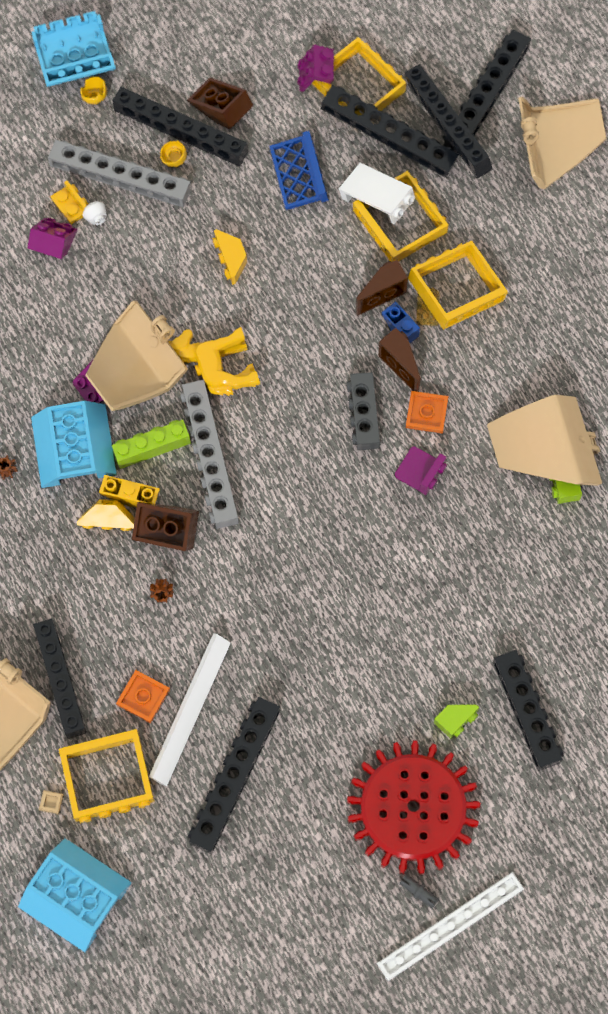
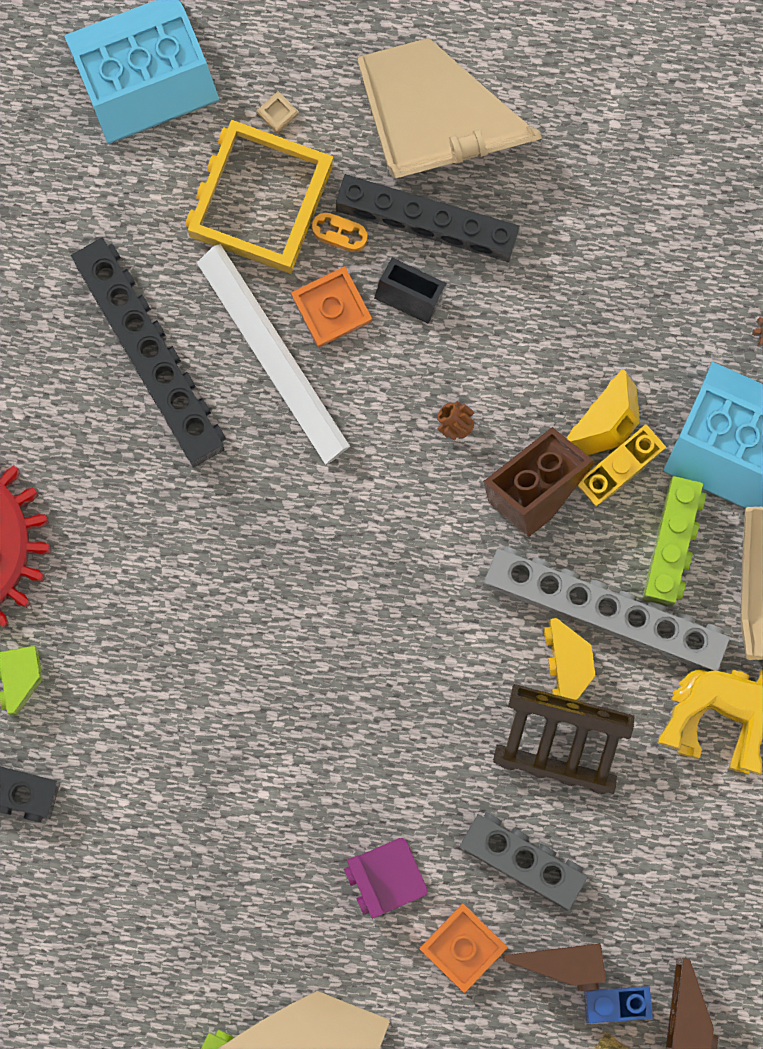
camera: 120 degrees right, 10 degrees up
none -> light orange beam [312,213,368,252]
none -> black brick [374,257,447,324]
none -> dark brown fence [493,684,635,794]
none -> yellow slope [544,618,596,700]

